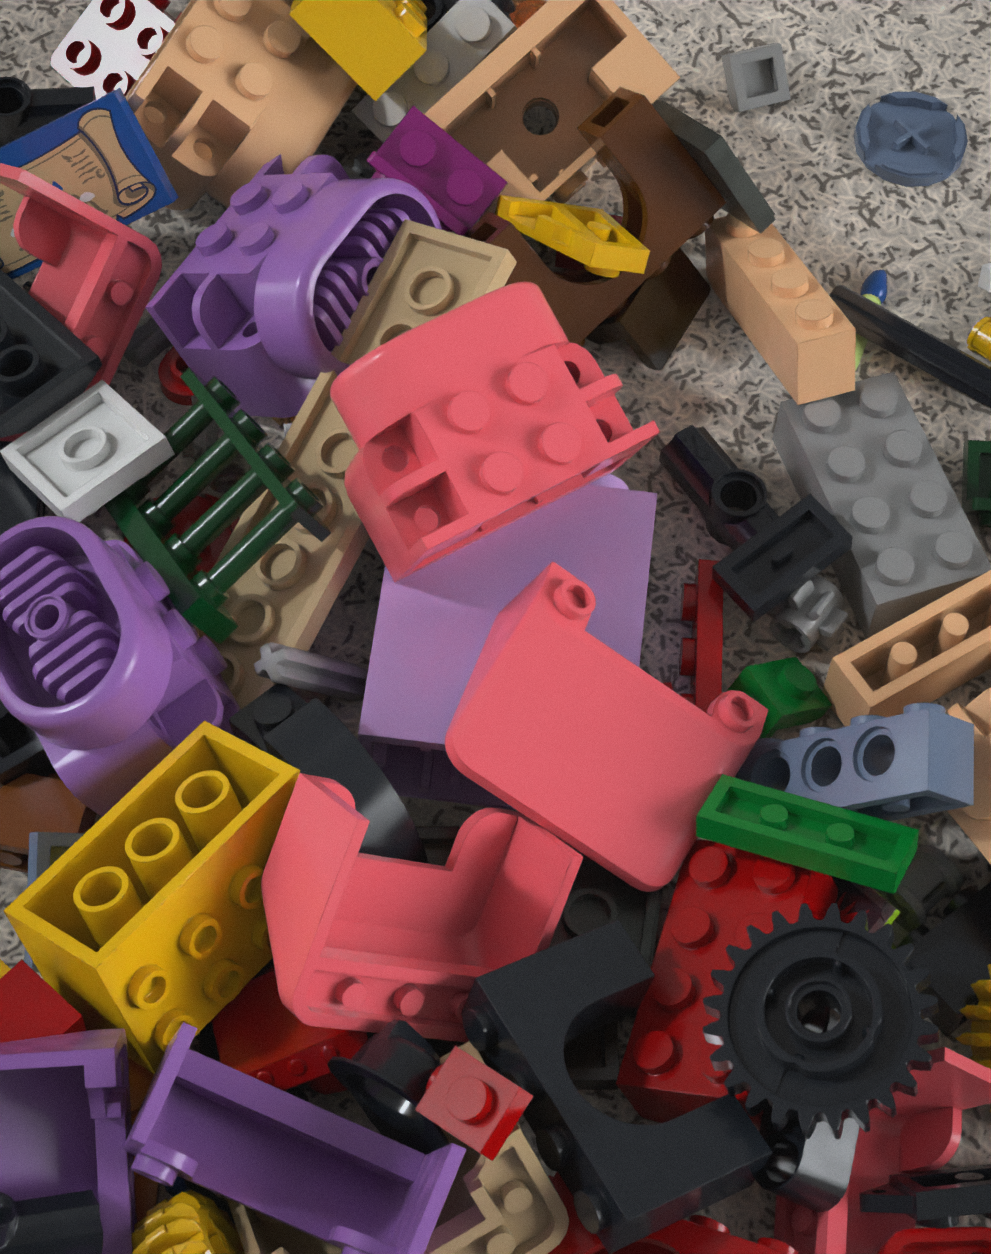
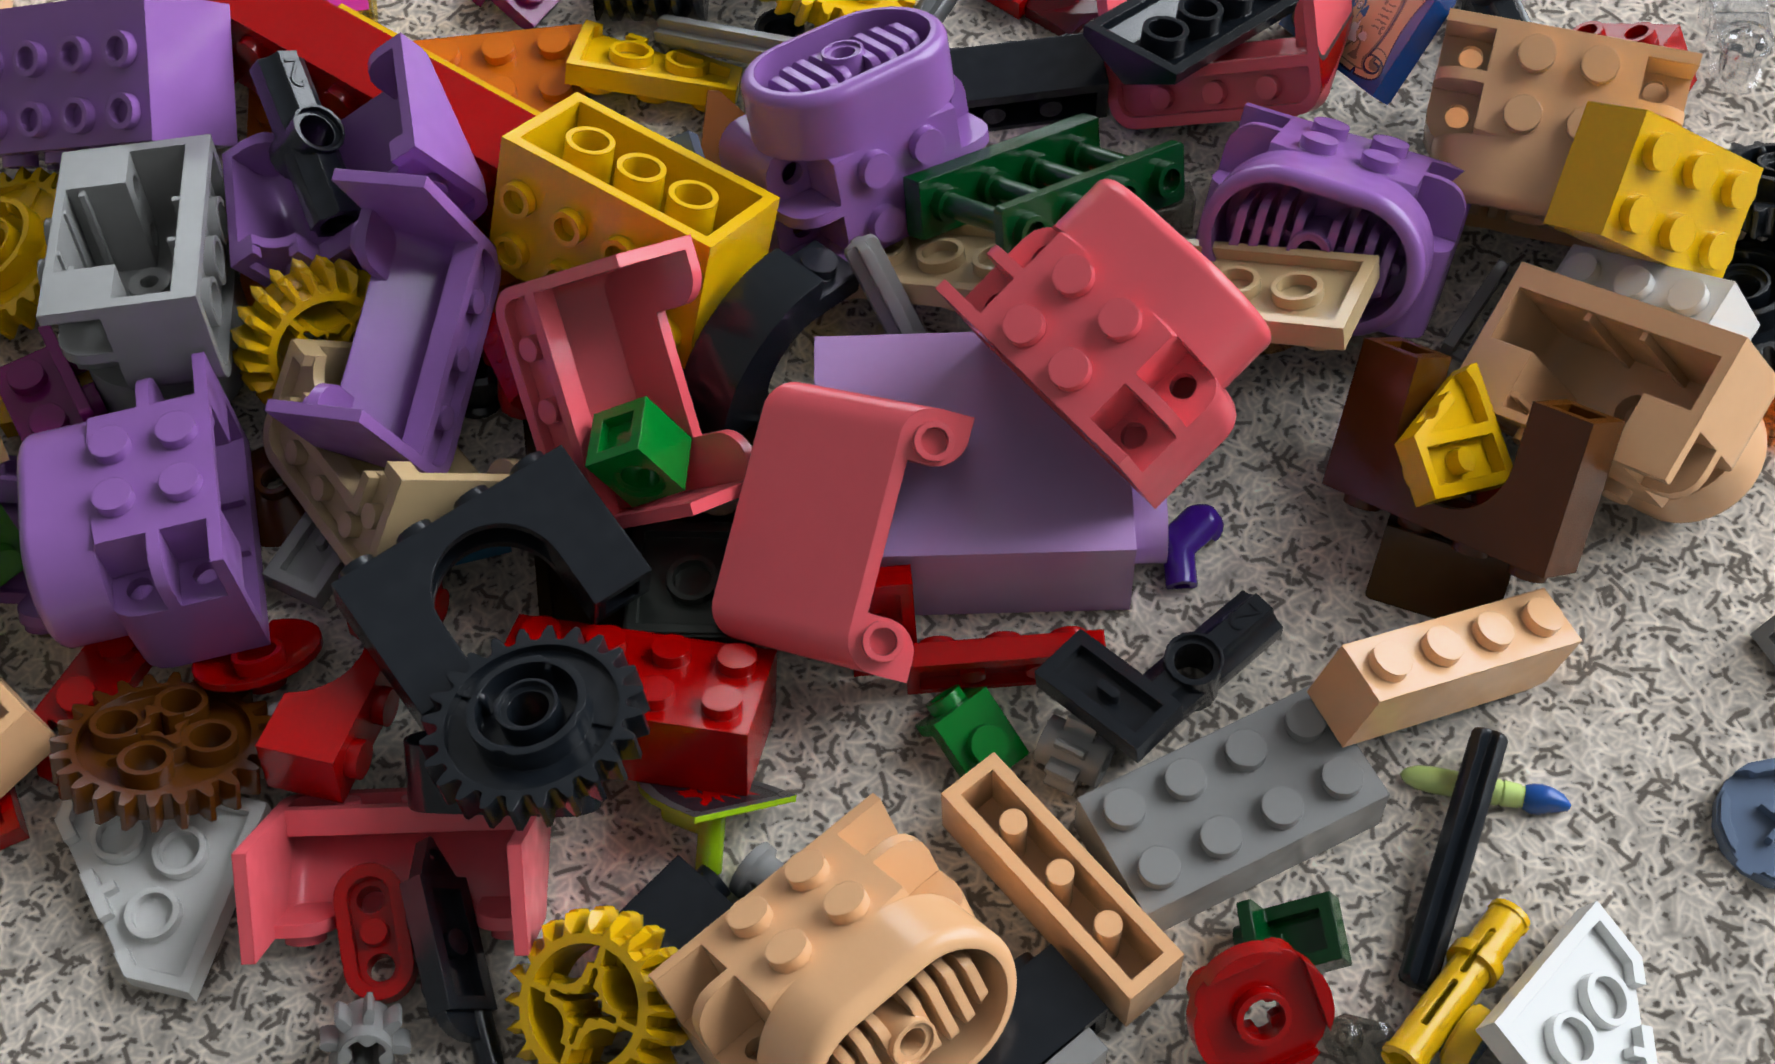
camera: 90 degrees right, 0 degrees up
white plate [0,380,175,522] -> none
black piece [327,1019,450,1154] -> none
magenta bracket [366,106,508,236] -> none
red bracket [415,1046,533,1161] -> none
pearl dark grey tile [652,99,776,234] -> none
green plate [696,774,919,894] -> none
sand blue brick [735,703,974,821] -> none
none -> green brick [585,396,692,508]

